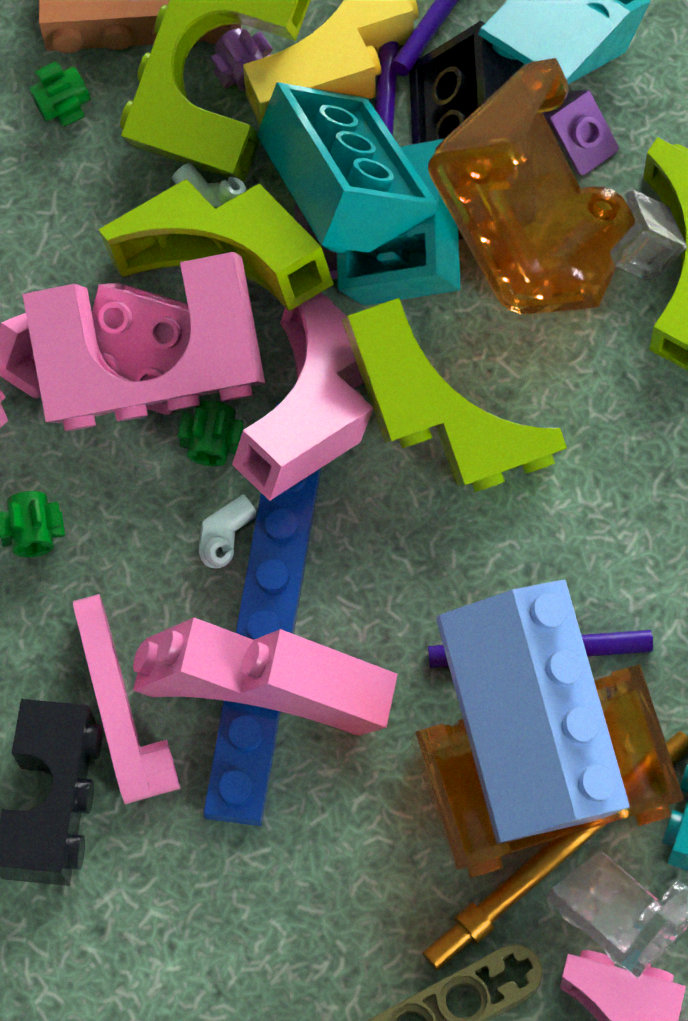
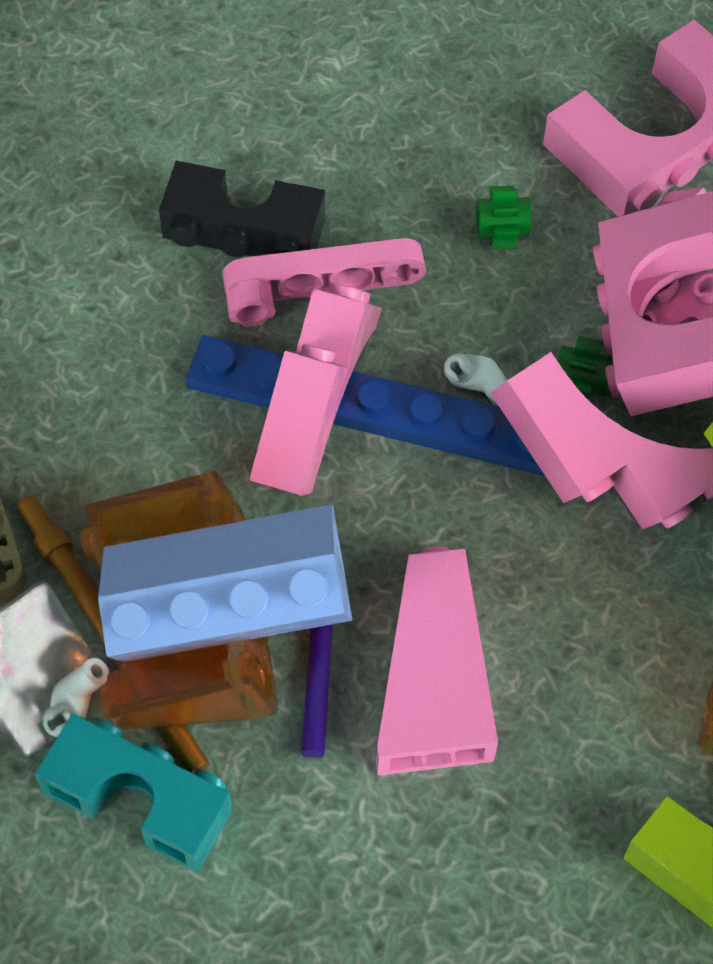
camera: 90 degrees right, 5 degrees down
lime arch [342,298,567,492] -> none
none -> light aqua arm [42,658,110,737]
none -> bright pink slope [376,546,498,775]

